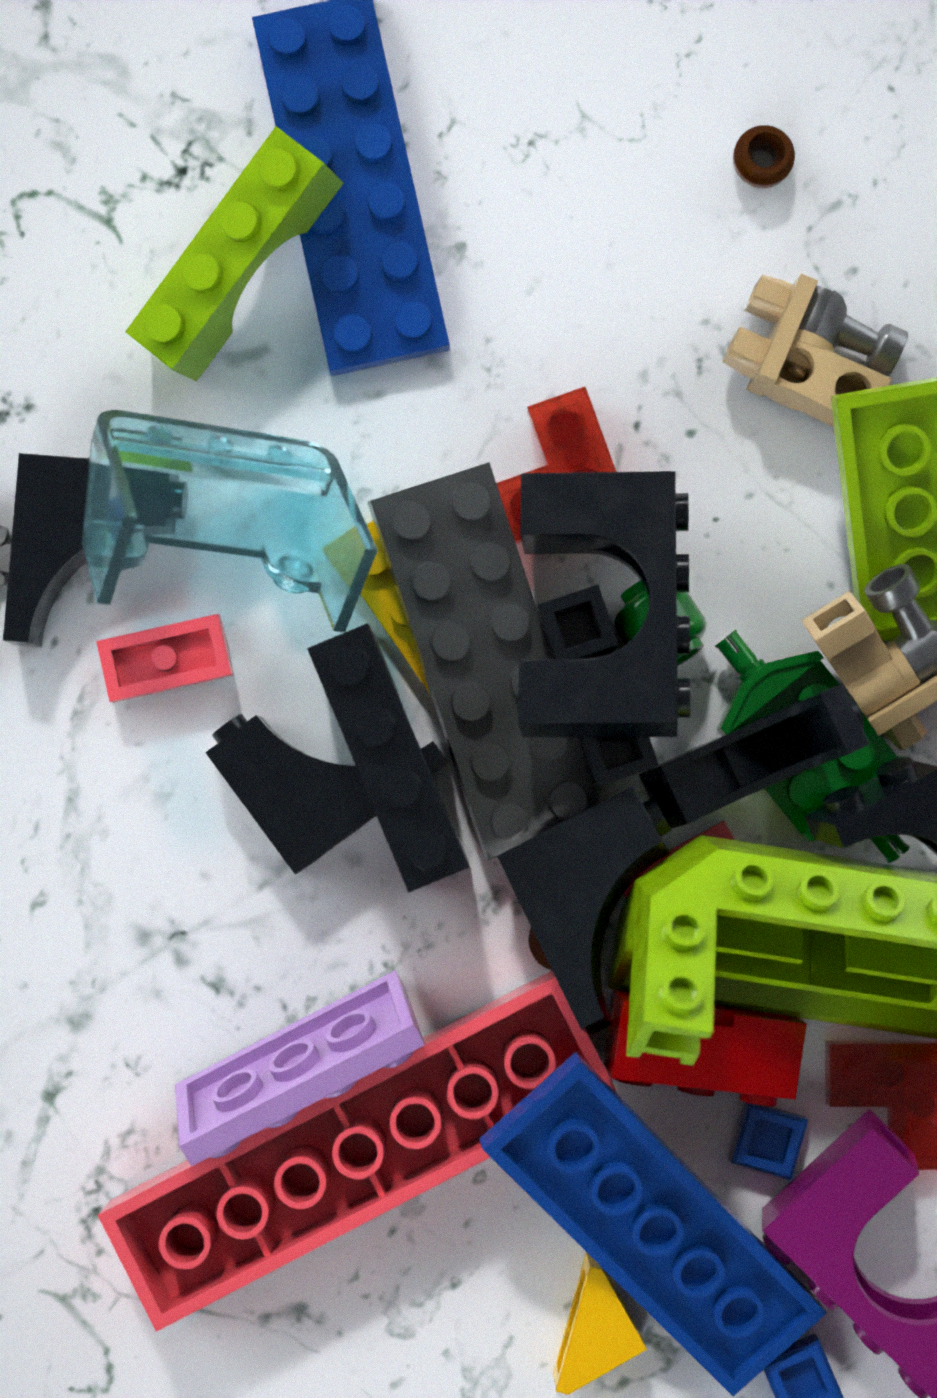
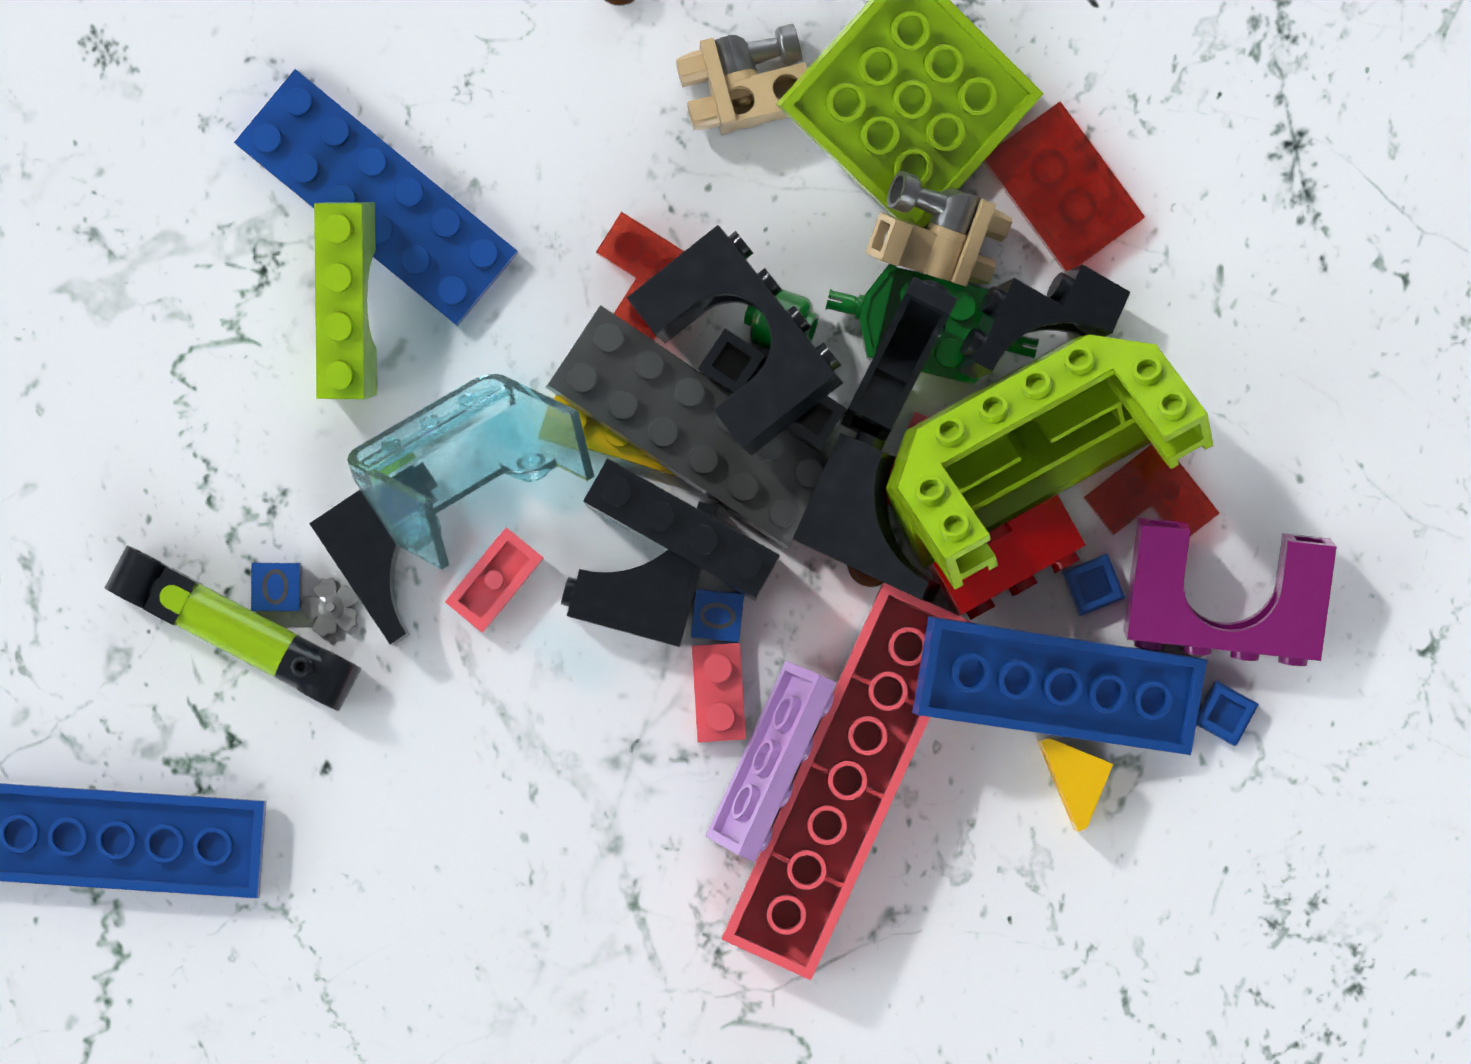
camera: 35 degrees left, 0 degrees up
none -> blue tile [691,589,744,643]
none -> coral plate [692,643,746,742]

